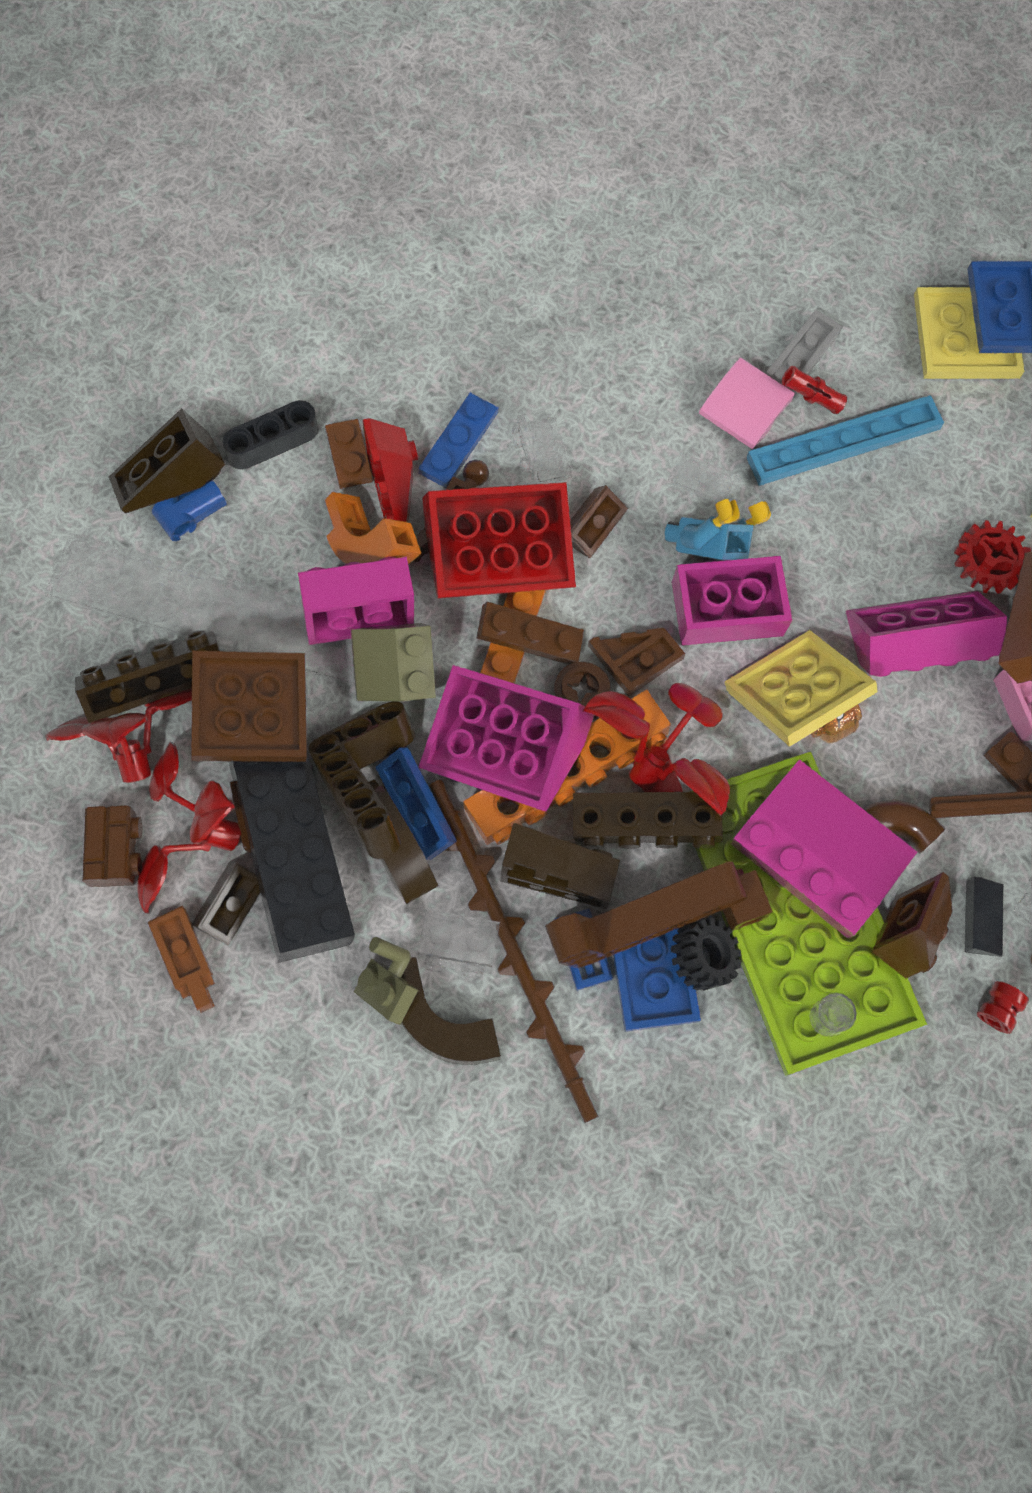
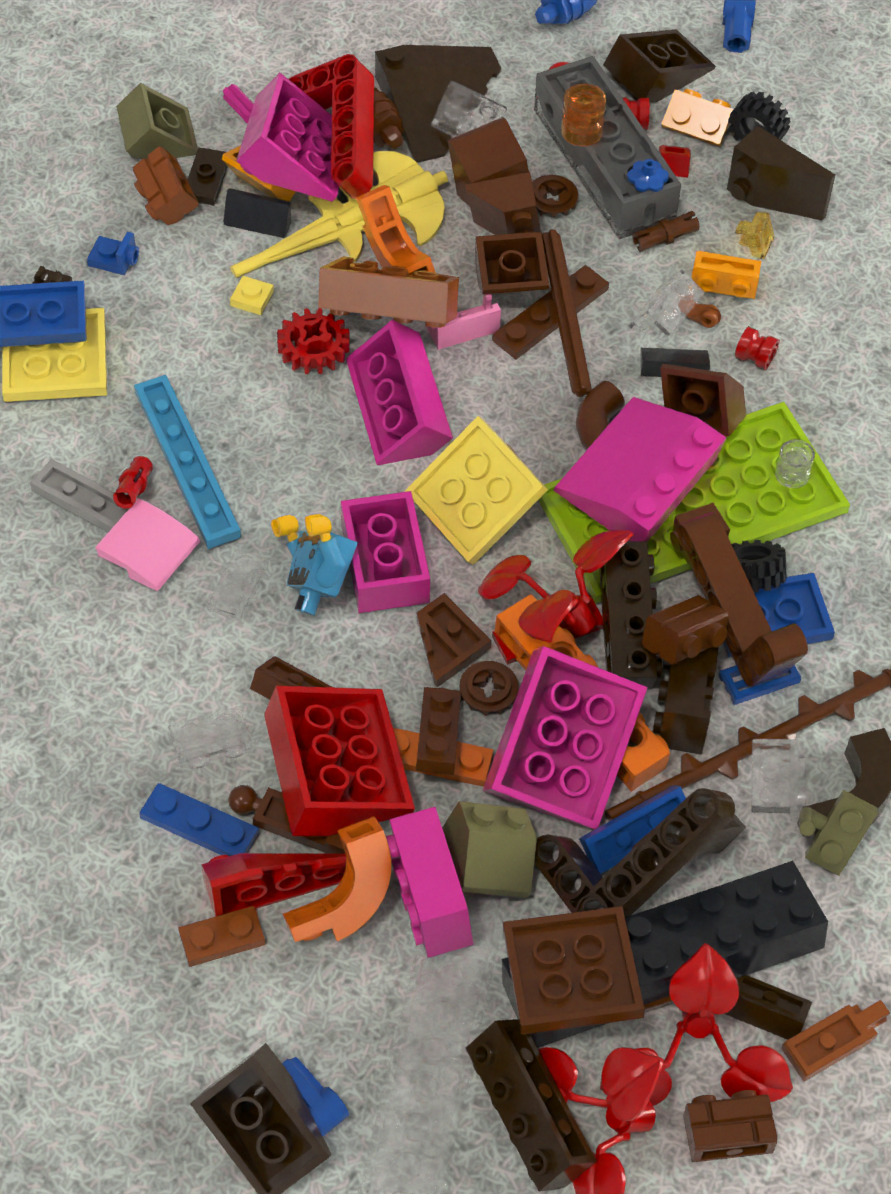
camera: 90 degrees left, 15 degrees down
black beam [222,400,318,470] -> none
none -> reddish brown brick [642,595,729,665]

